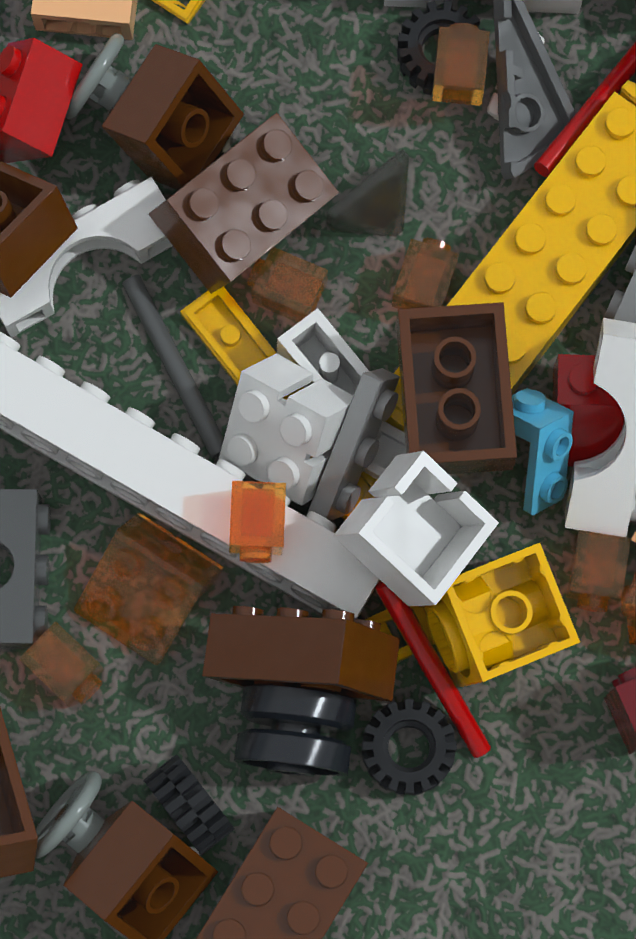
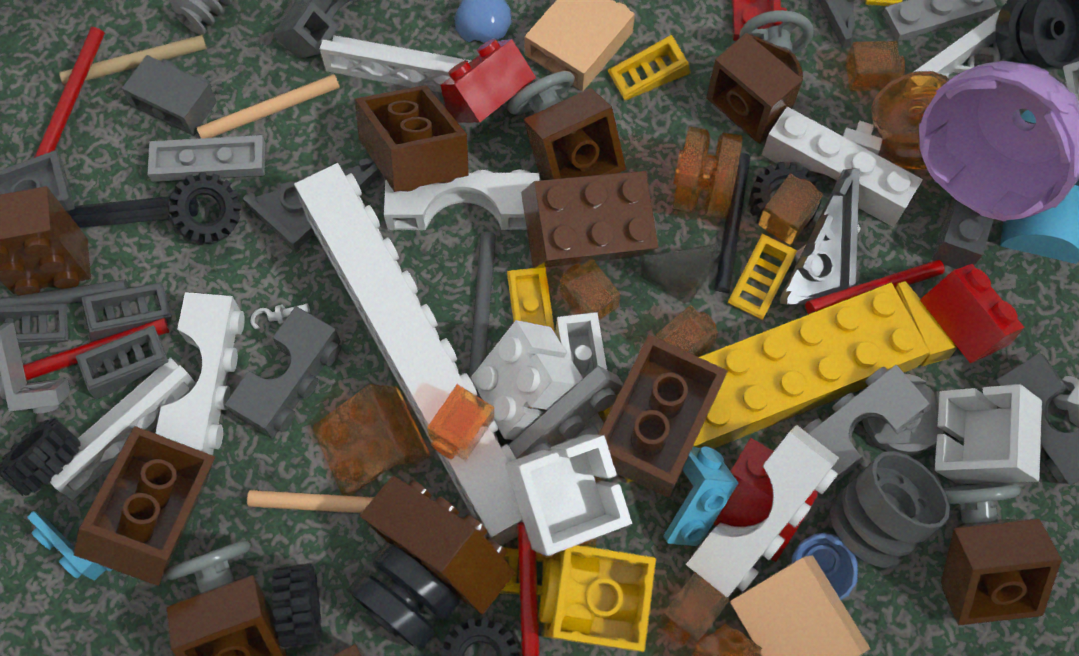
camera: 30 degrees right, 10 degrees down
clear orange brick [19,621,104,707] -> none
none -> light nougat bar [247,490,374,513]
none -> clear orange wheel [672,126,743,219]
none -> black bar [714,153,751,293]
none -> yellow slope [727,234,797,320]

